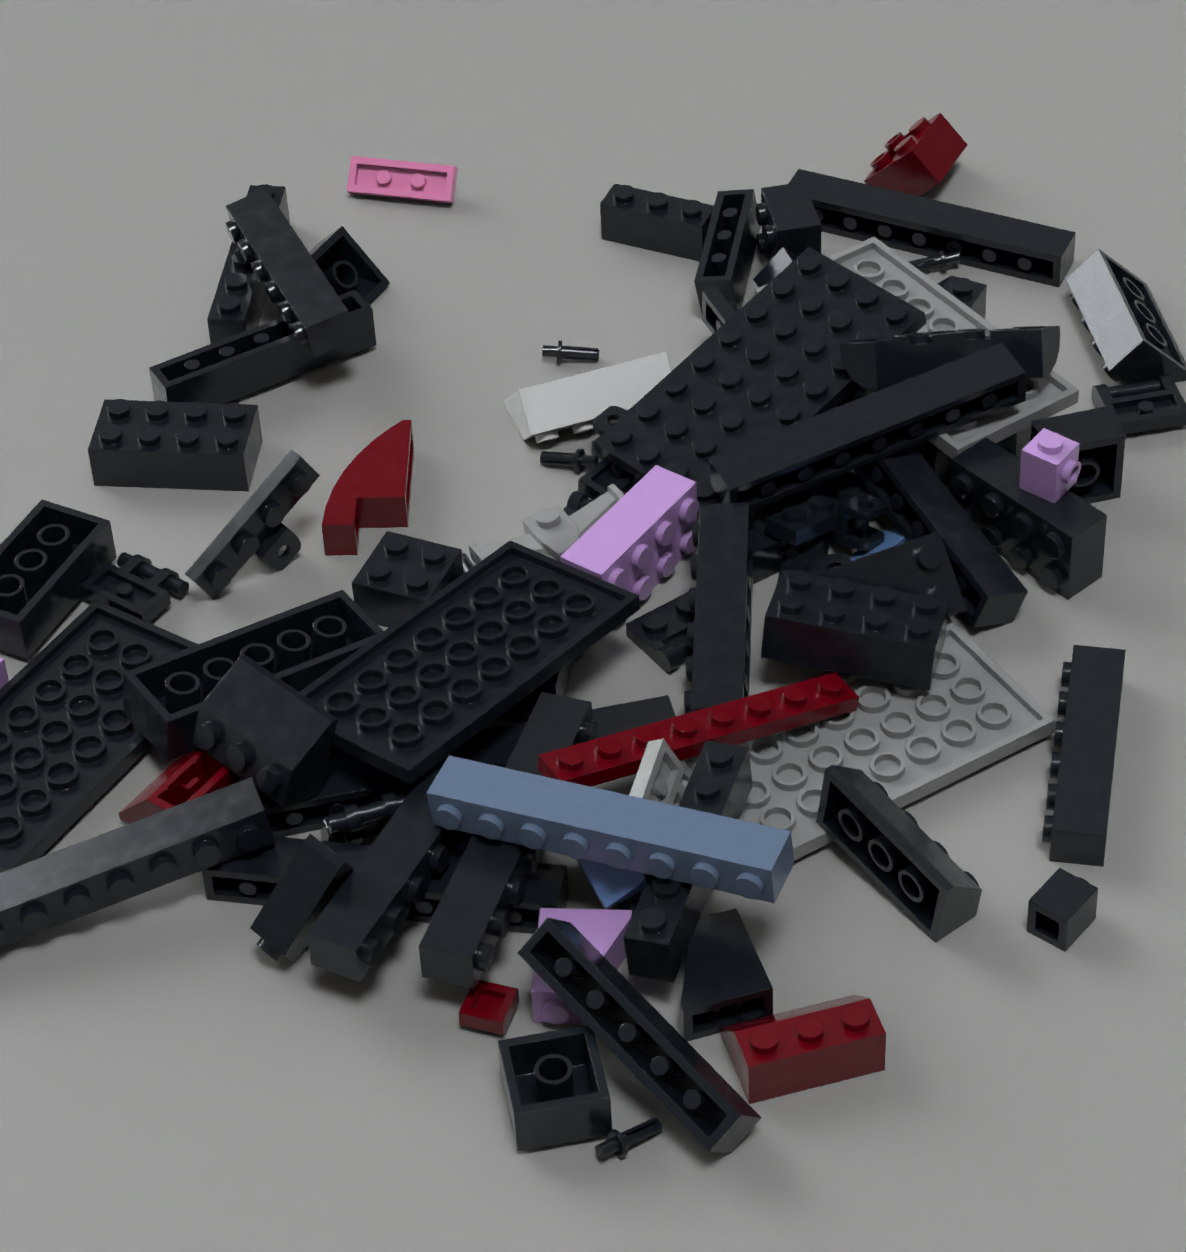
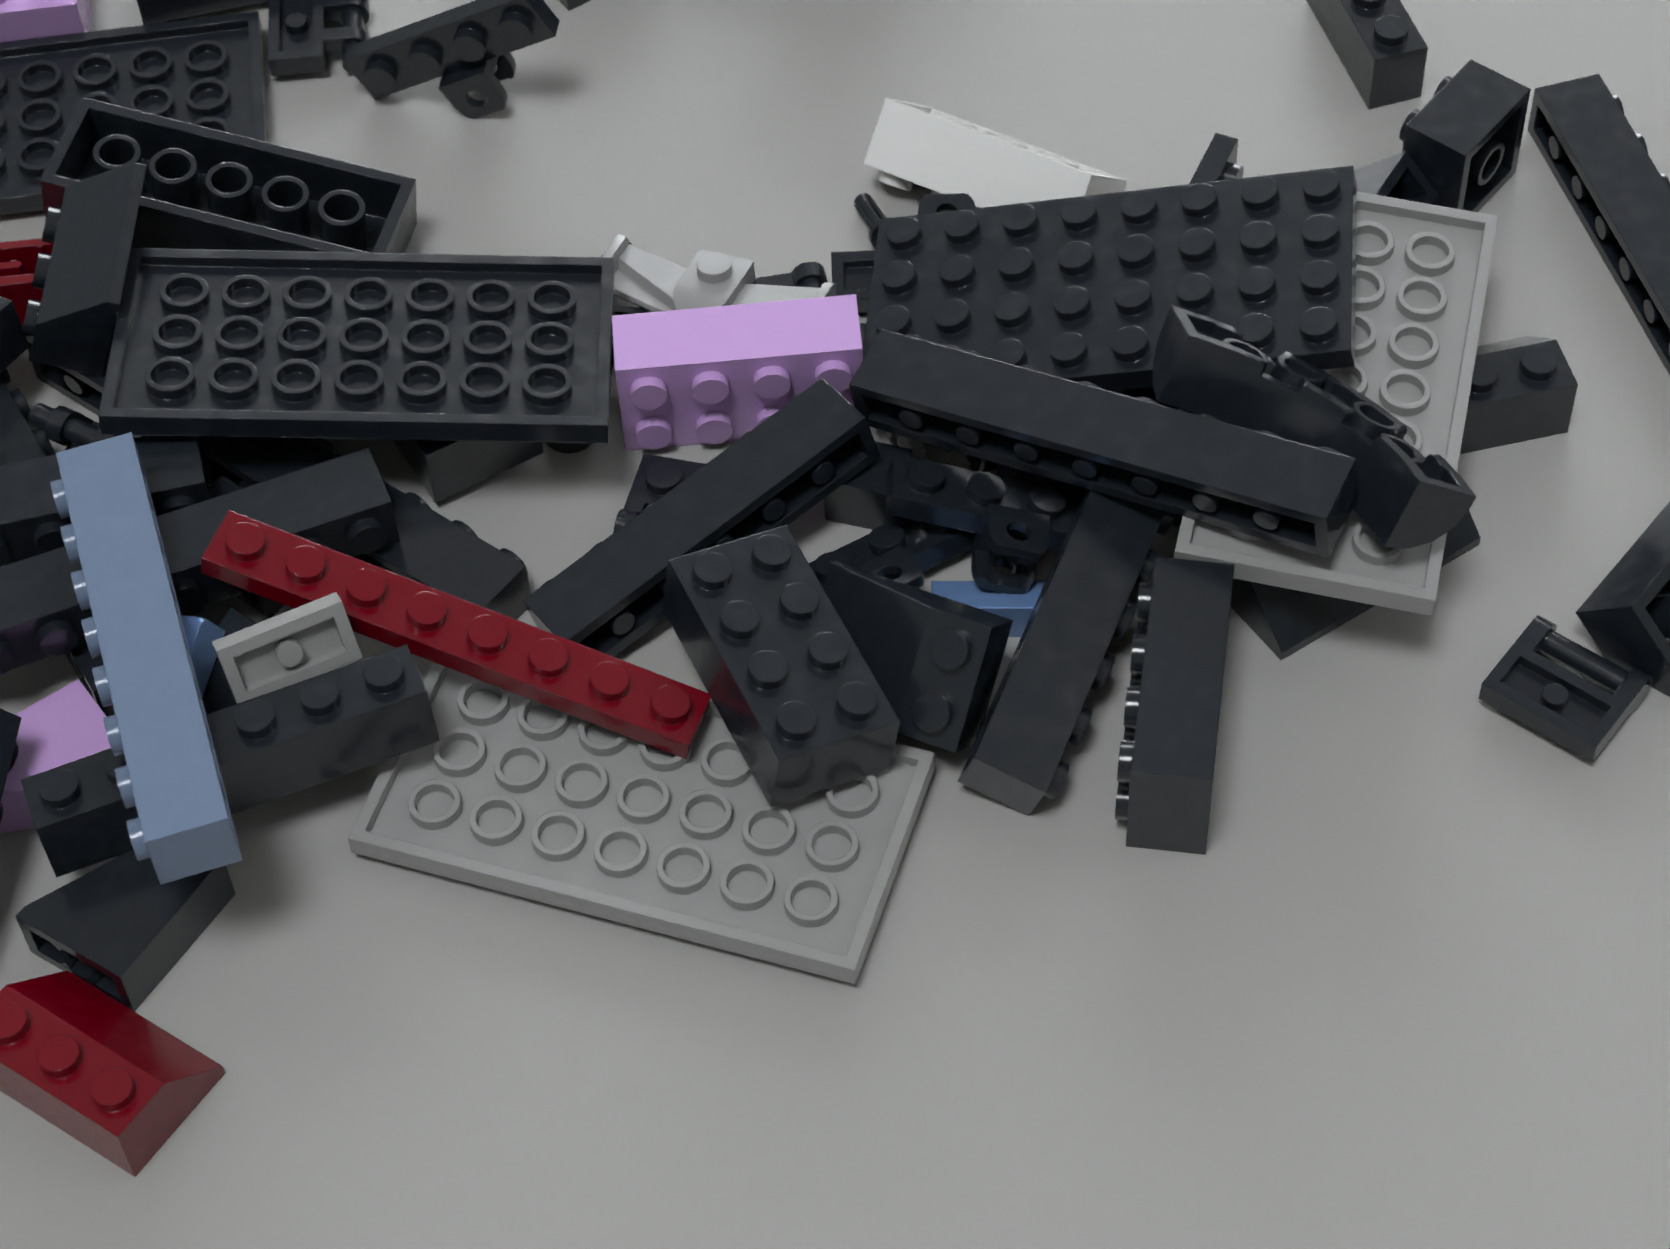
camera: 50 degrees right, 10 degrees up
dark red slope [321,420,414,556] -> none
black brick [352,531,464,628] -> none
black piece [542,340,599,363] -> none
black brick [694,189,761,312] -> none
black slope [816,765,982,943] -> none
black piece [909,249,960,272] -> none
lavender brick [1019,428,1081,504] -> none
black brick [1027,868,1098,952] -> none
black brick [1030,406,1126,504] -> none
black brick [1042,645,1126,867] -> none

